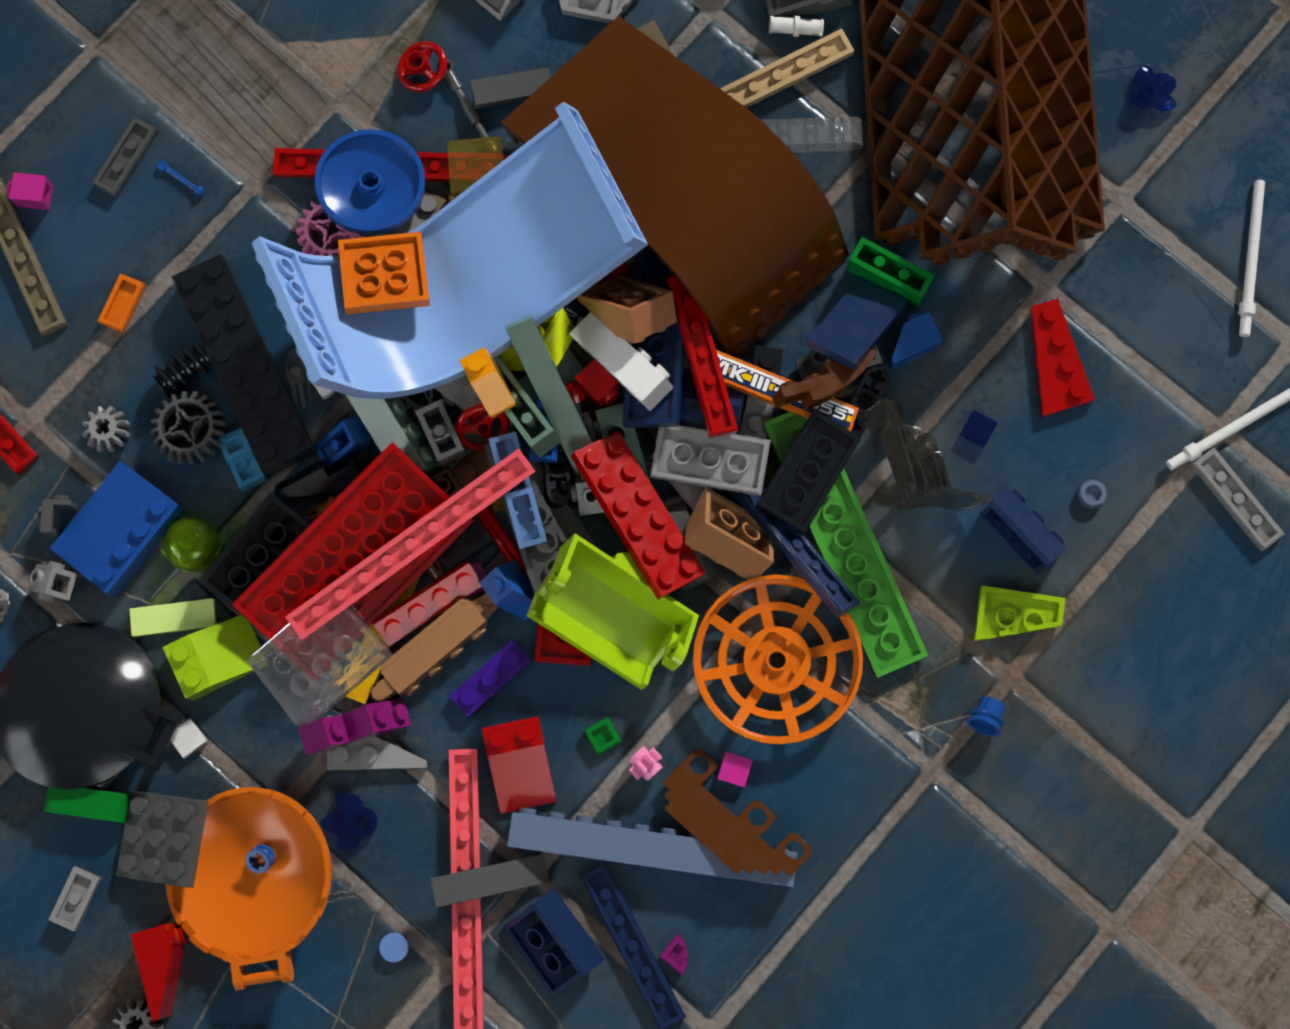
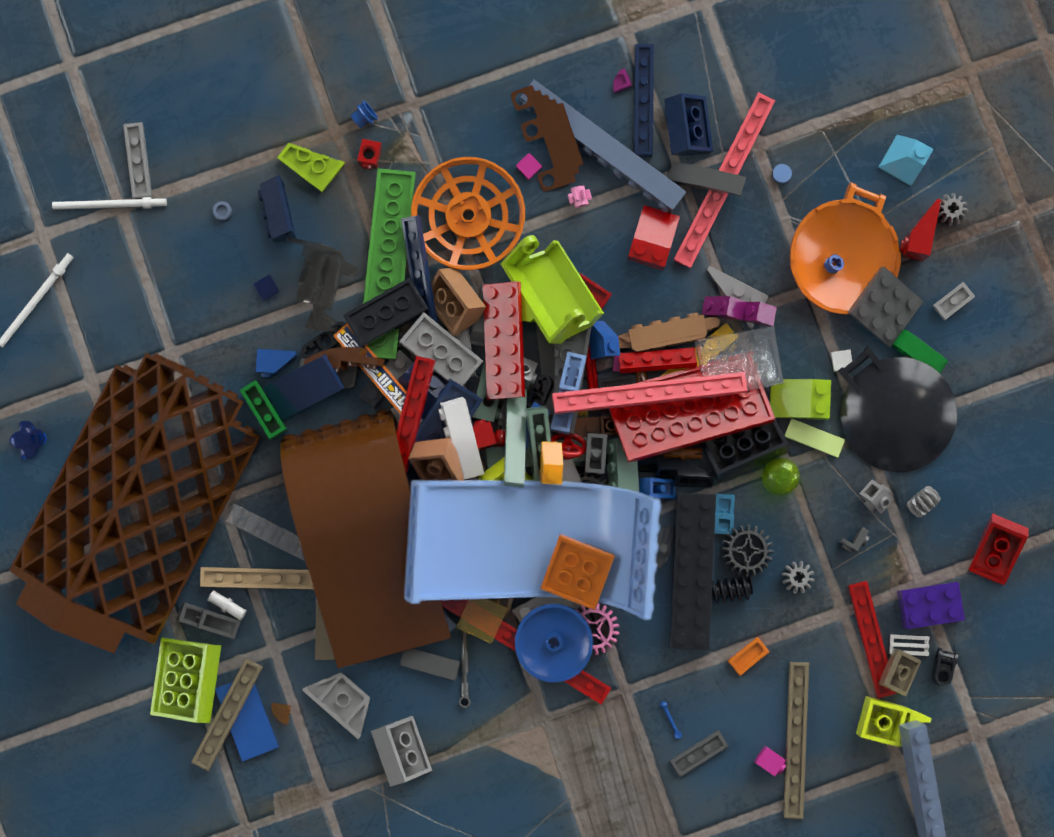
camera: 150 degrees left, 5 degrees up
blue slope [50,461,186,598] -> none
clear blue plate [321,792,378,850] -> none
red piece [397,41,447,92] -> none
dark purple plate [449,640,532,718] -> none
green tile [583,717,622,756] -> none
red wing [1030,298,1095,418] -> none
none -> red brick [357,139,382,170]

